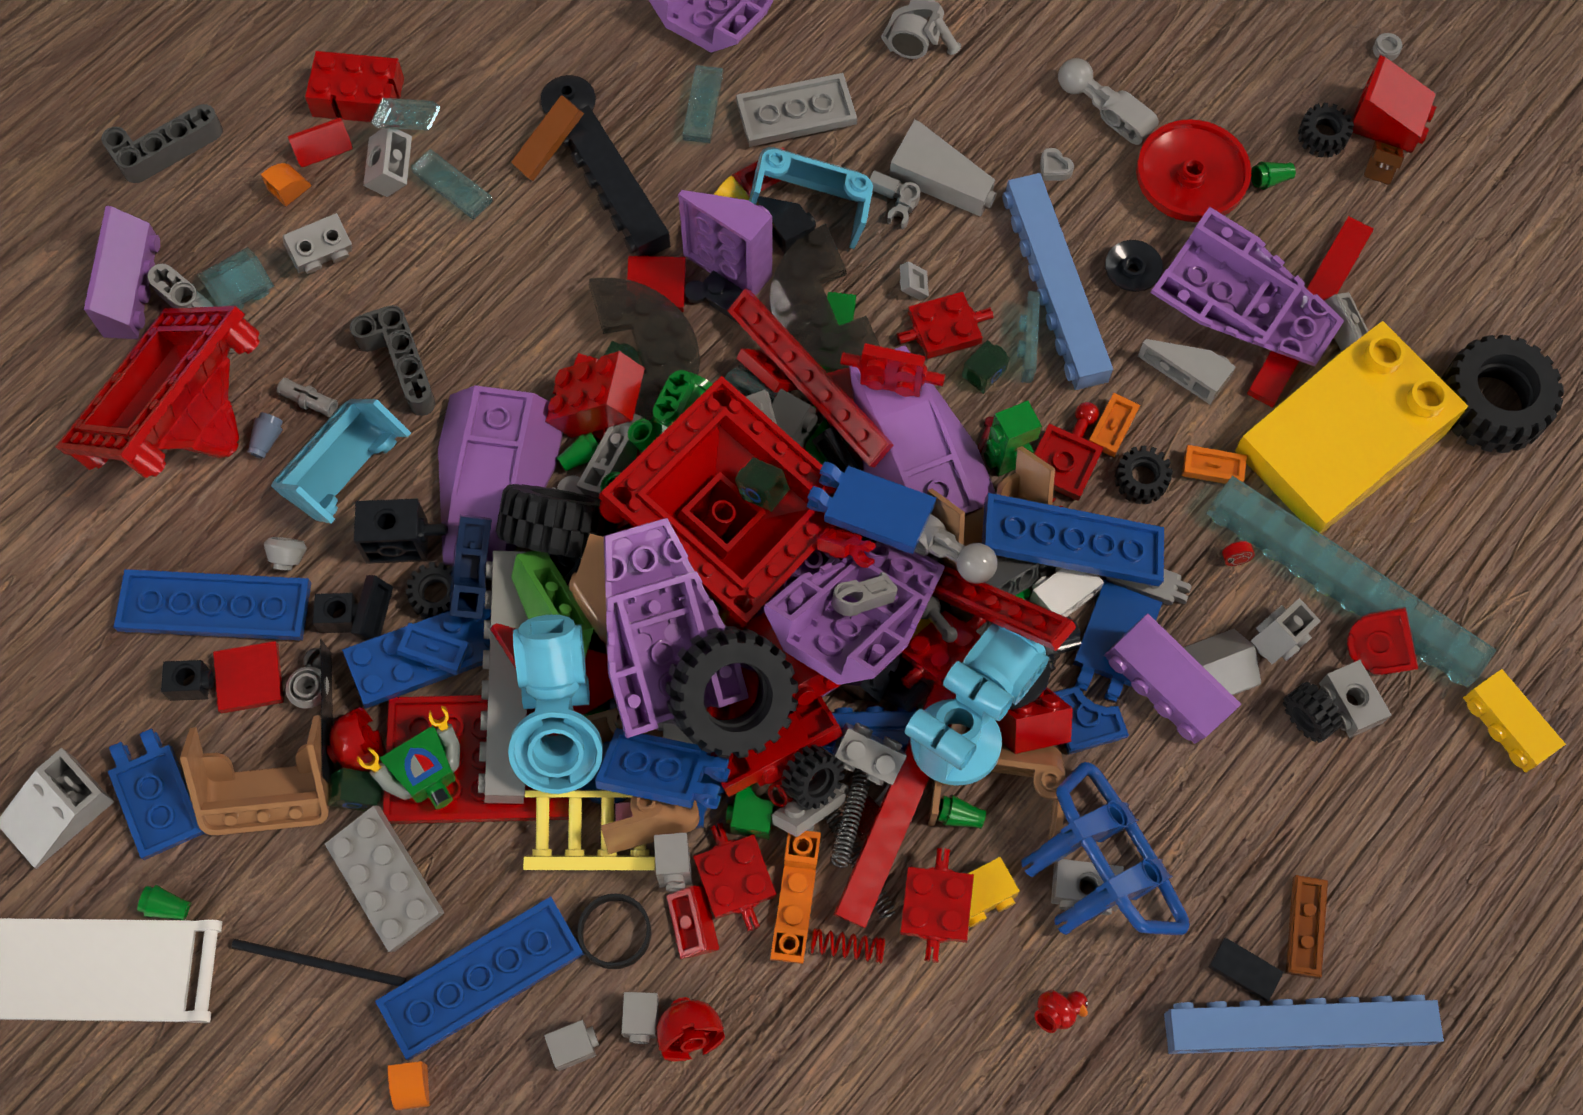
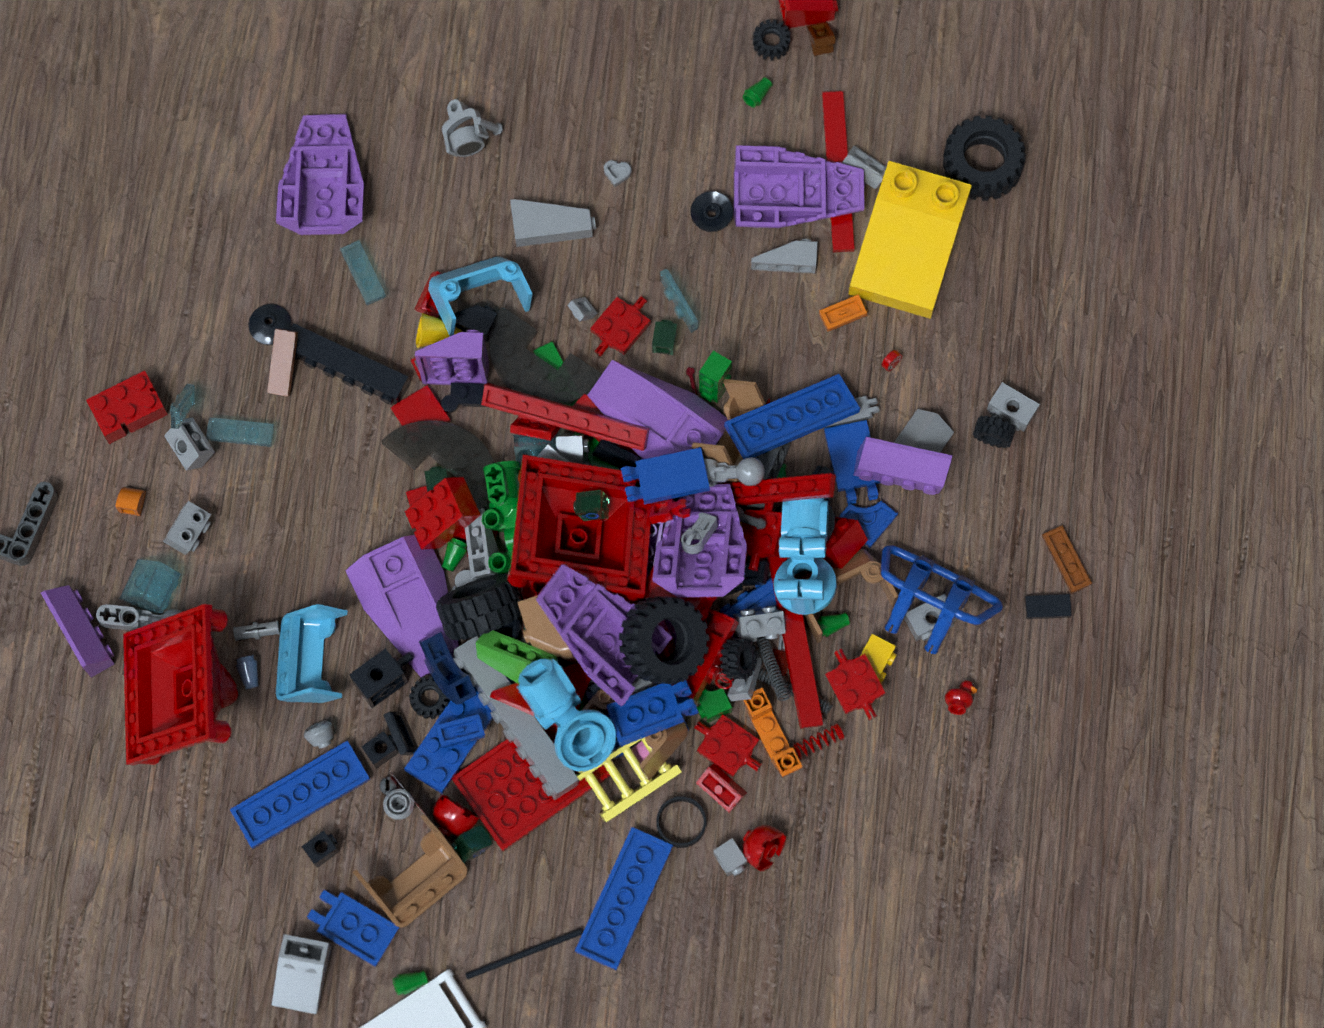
camera: 30 degrees left, 5 degrees up
red tile [213,641,284,714] -> none
red slope [287,118,353,167] -> none
light grey plate [325,805,444,952] -> none
dark grey beam [350,305,436,416] -> none
torso [357,706,460,809] -> none
orange brick [387,1061,430,1111] -> none
light grey brick [544,1020,599,1071] -> none
light grey brick [654,832,692,892] -> none
light grey plate [736,73,857,147] -> none
red plate [841,343,946,397] -> none
light grey bar [870,170,920,230] -> none
medium blue brick [1002,173,1113,390] -> none
white brick [1029,567,1104,617] -> none
red plate [1034,402,1104,501] -> none
light grey beam [1058,58,1159,145] -> none
orange plate [1089,393,1140,457] -> none
black tyre [1114,446,1173,504] -> none
red dish [1136,119,1251,222] -> none
medium blue brick [1164,995,1444,1054] -> none
clear light blue brick [1206,476,1496,688] -> none
light grey brick [1251,598,1321,664] -> none
red tile [1347,607,1418,675] -> none
yellow brick [1463,669,1566,773] -> none

